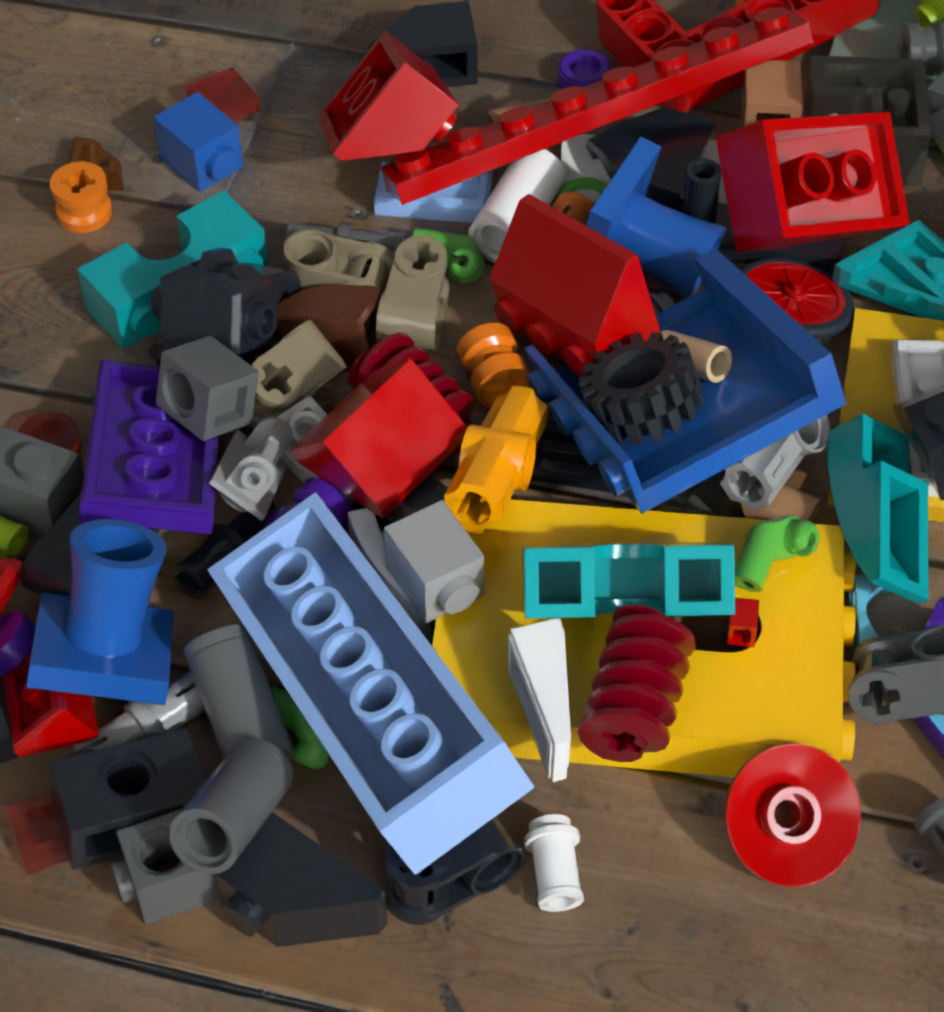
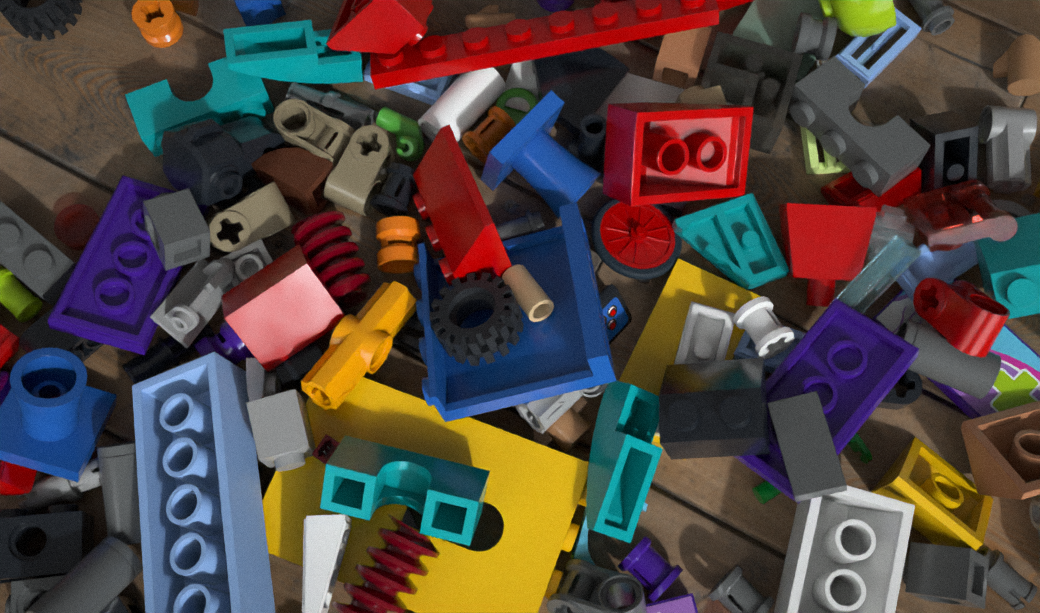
camera: 15 degrees right, 20 degrees up
red piece [727,597,759,647] -> none
bright green arm [735,515,819,592] -> none
none -> teal slope [223,20,363,84]
none -> dark red piece [312,434,340,465]
none -> black bush [370,162,418,217]

